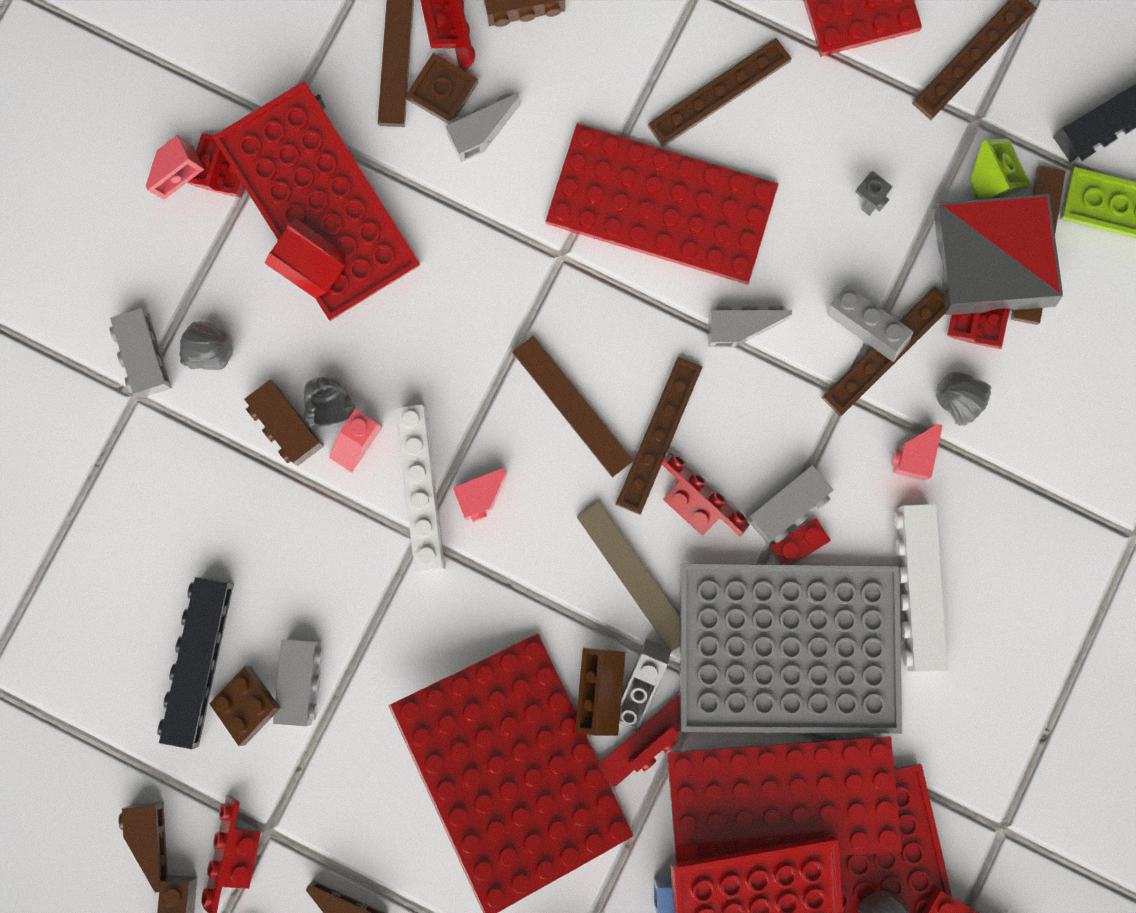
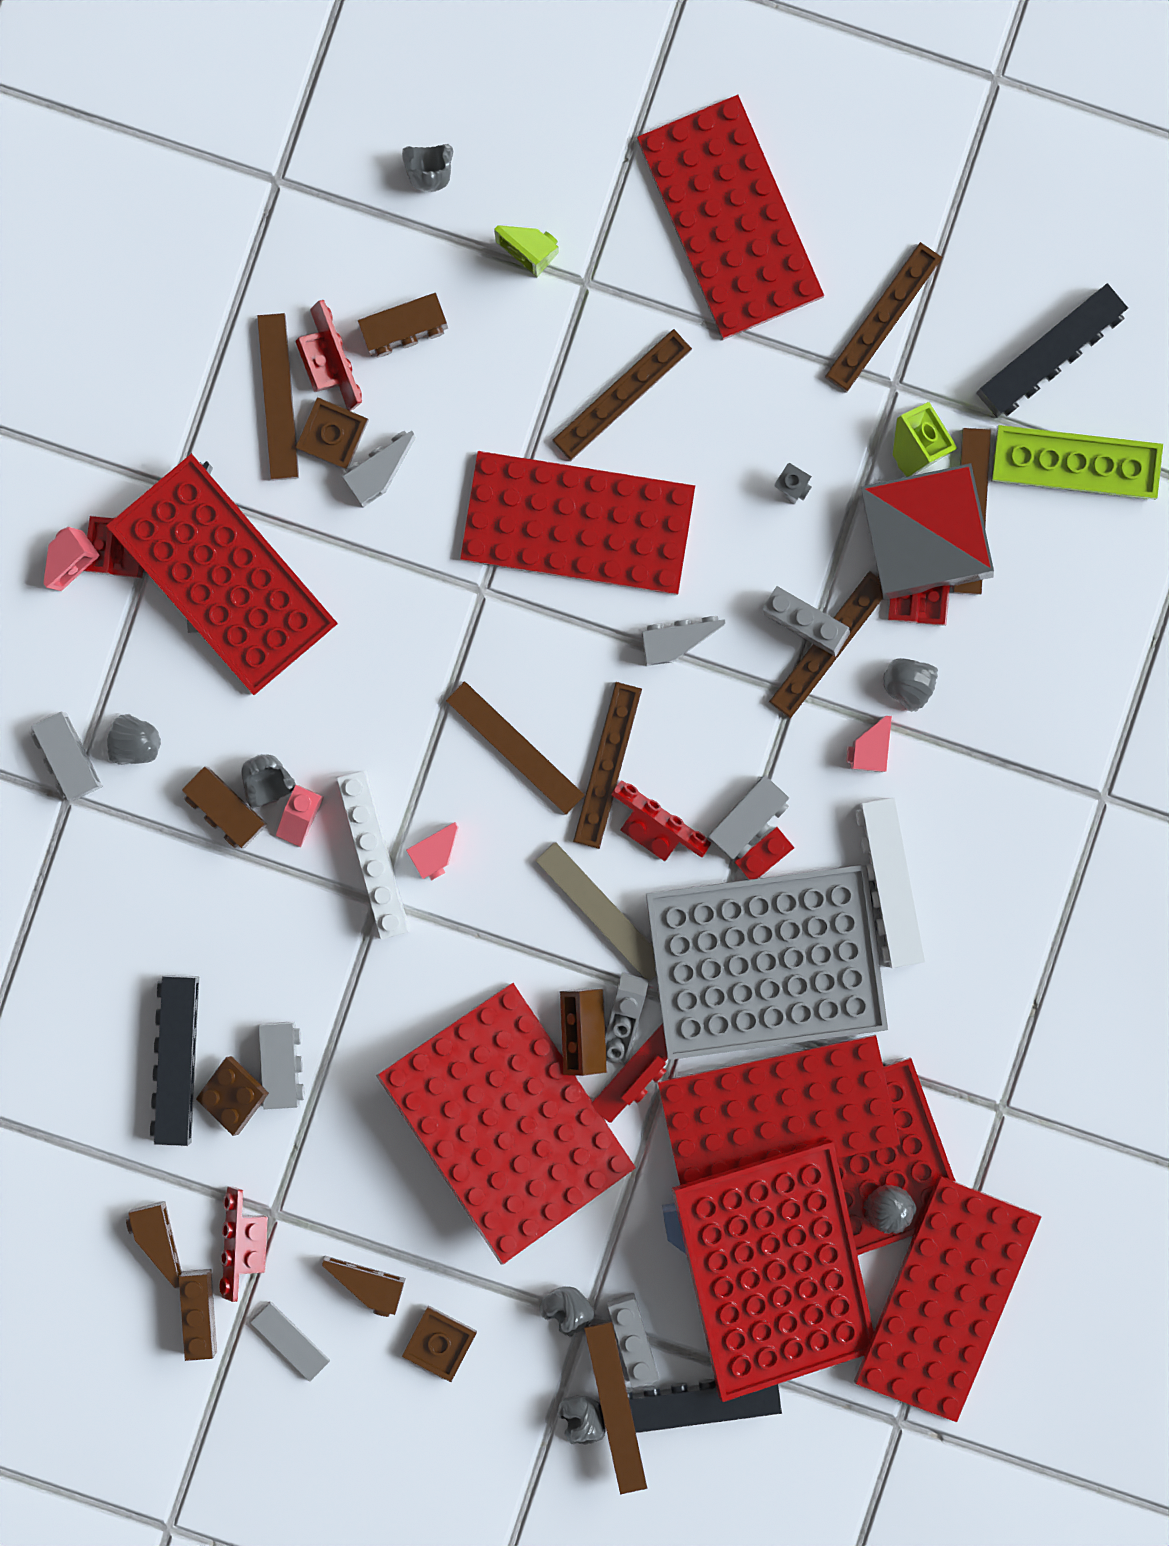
camera: 10 degrees left, 5 degrees up
red slope [265,218,345,298] -> none

